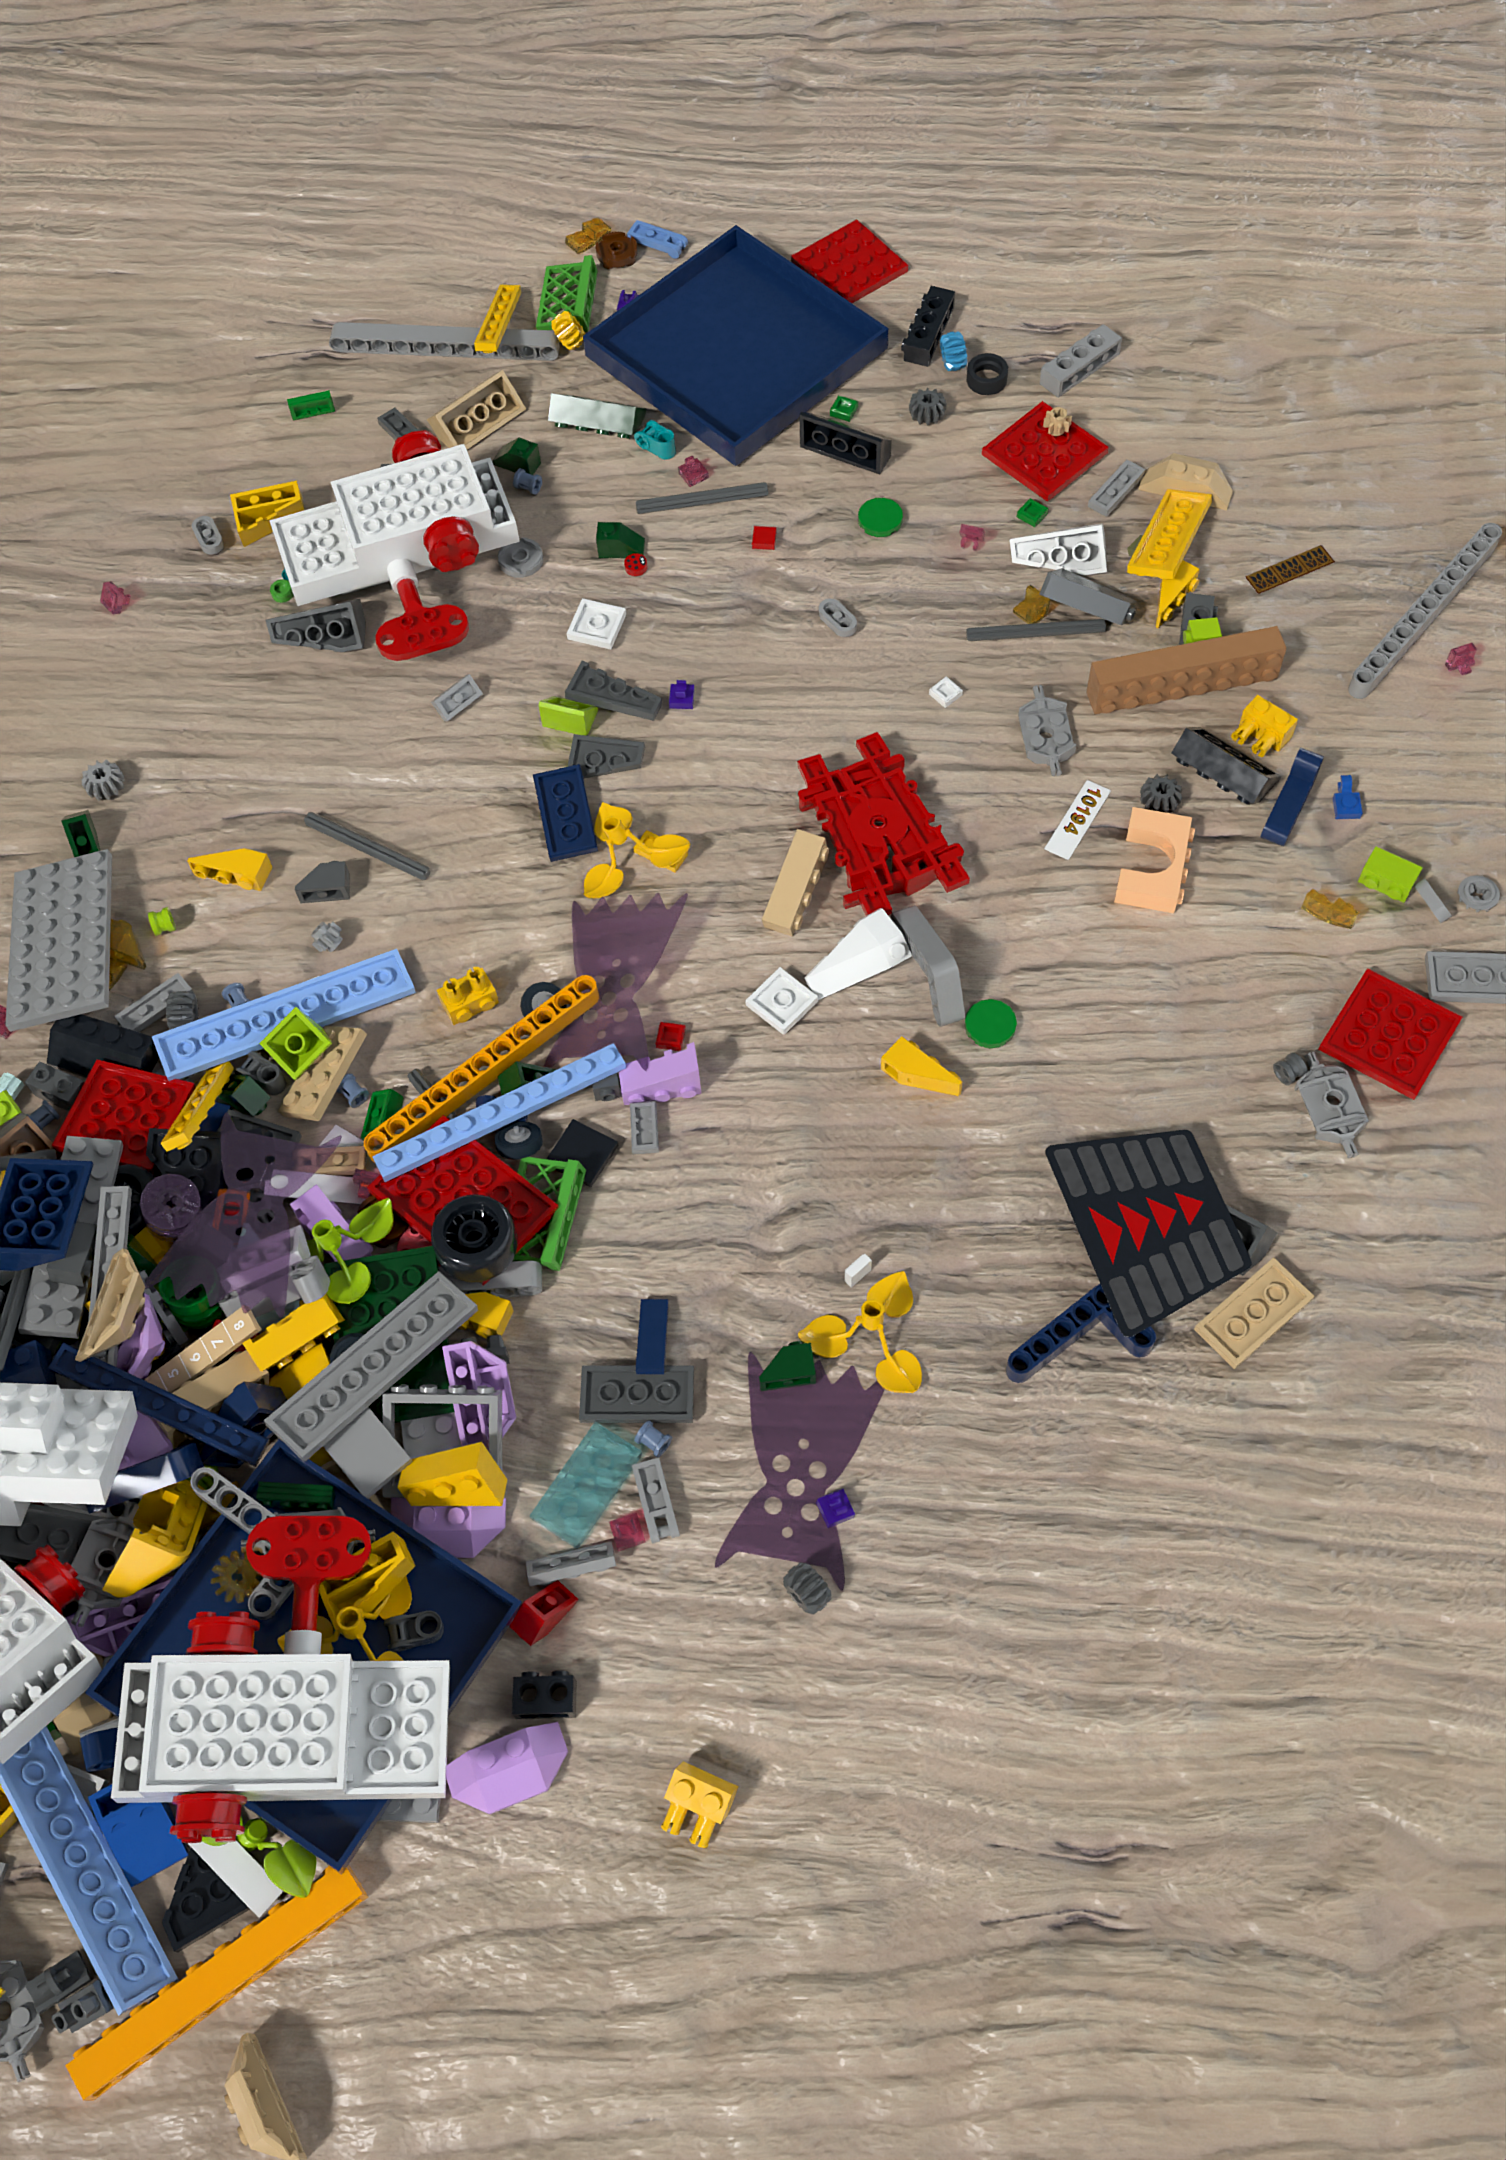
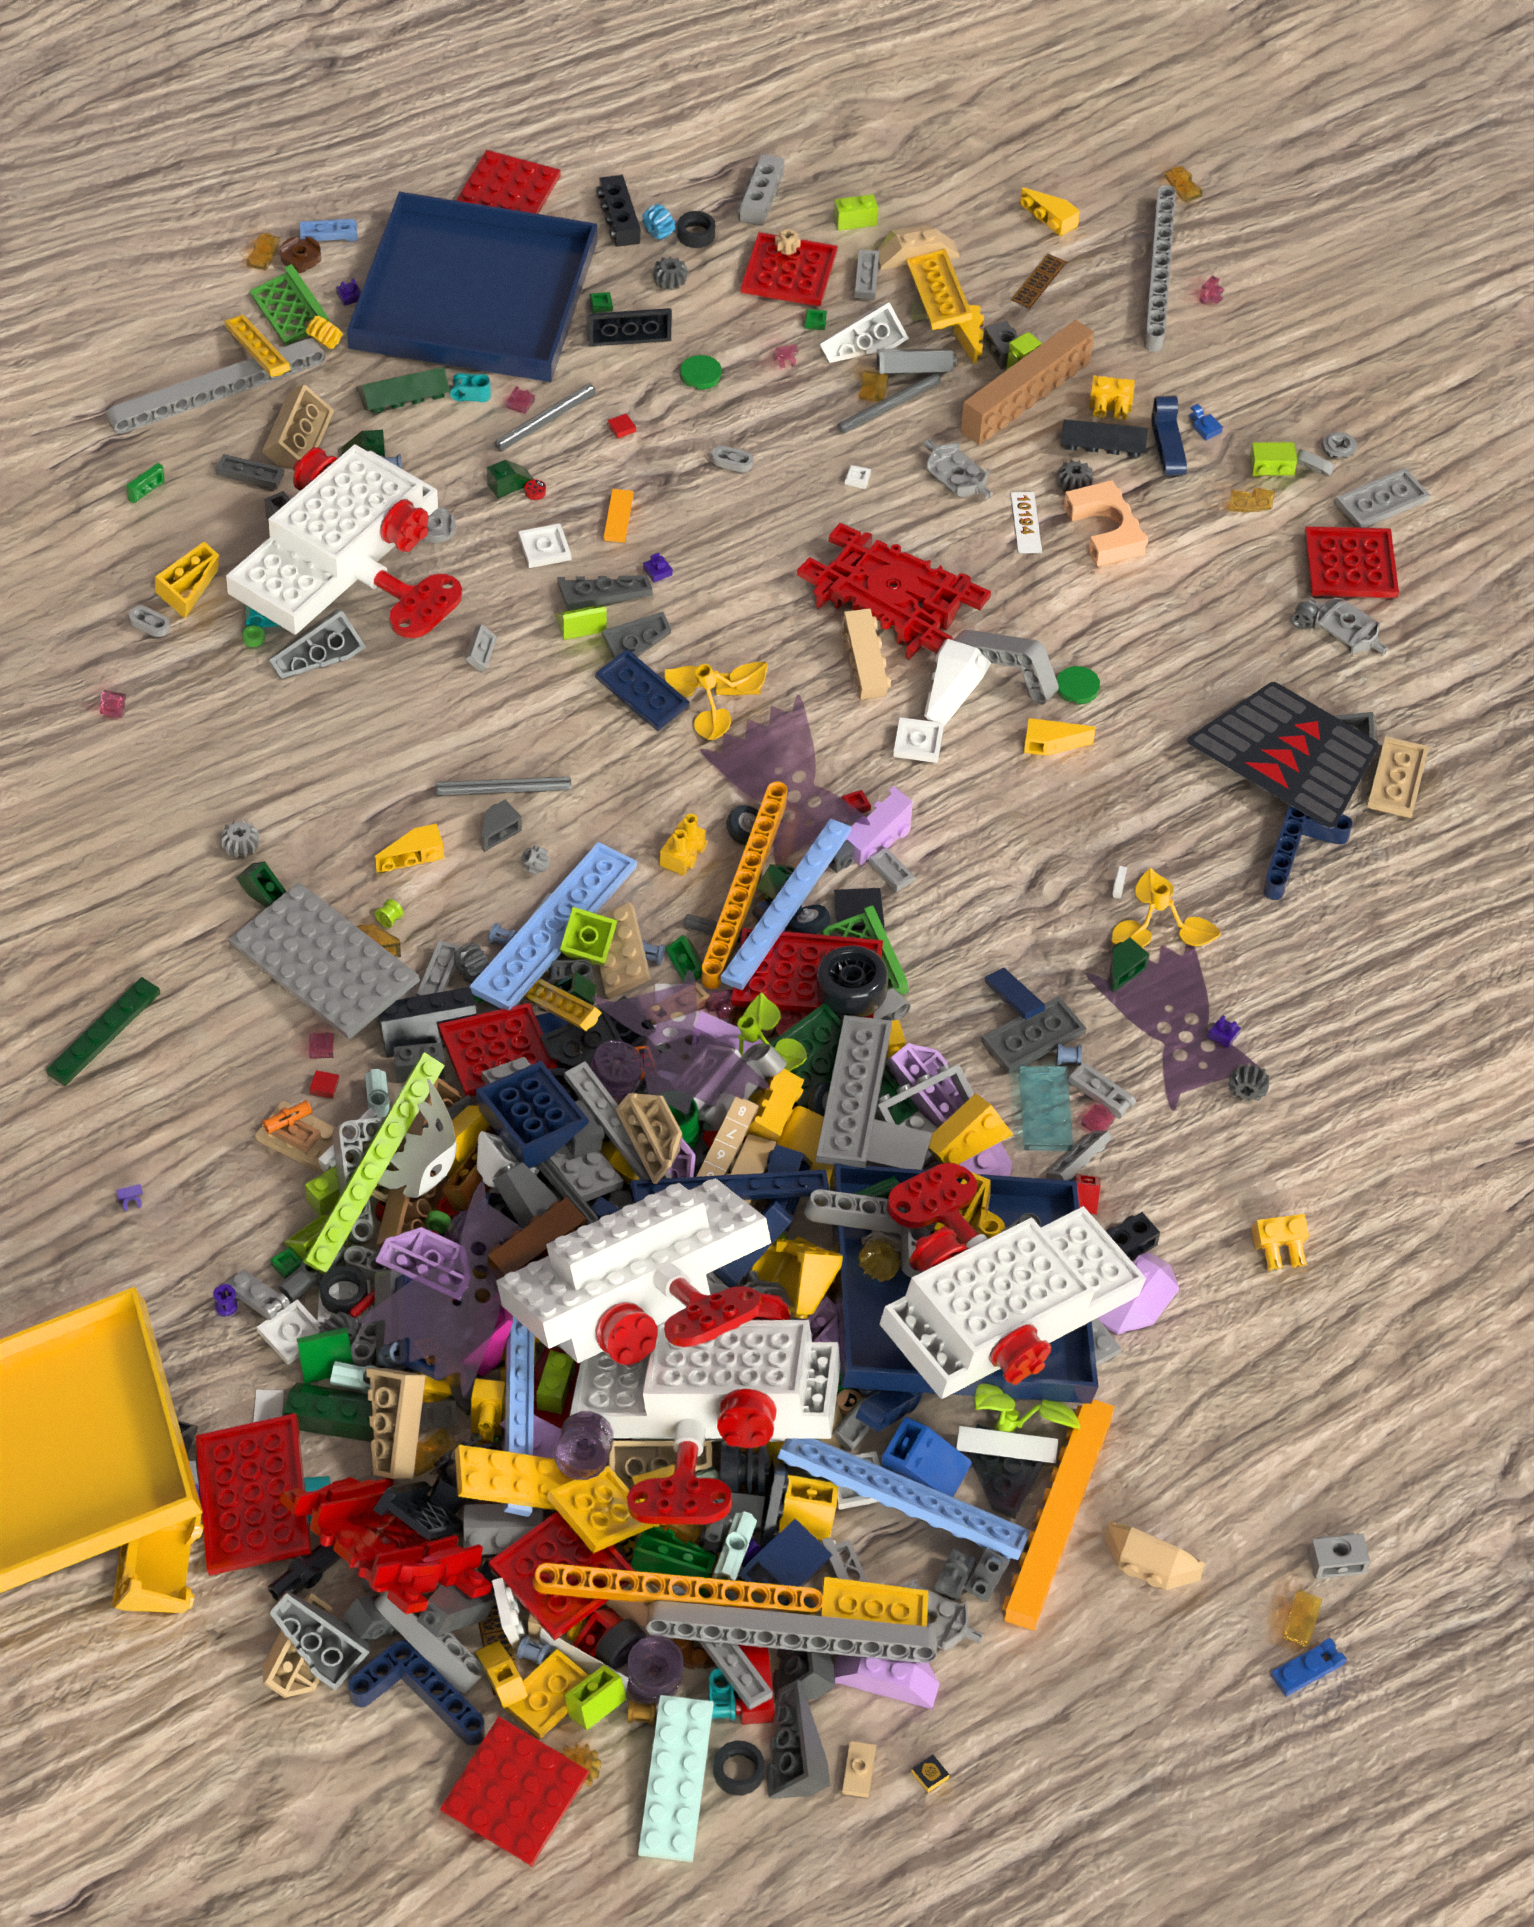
camera: 40 degrees left, 10 degrees down
none -> light orange tile [604,489,634,543]
none -> lime brick [833,194,878,231]
none -> yellow slope [1020,187,1080,236]

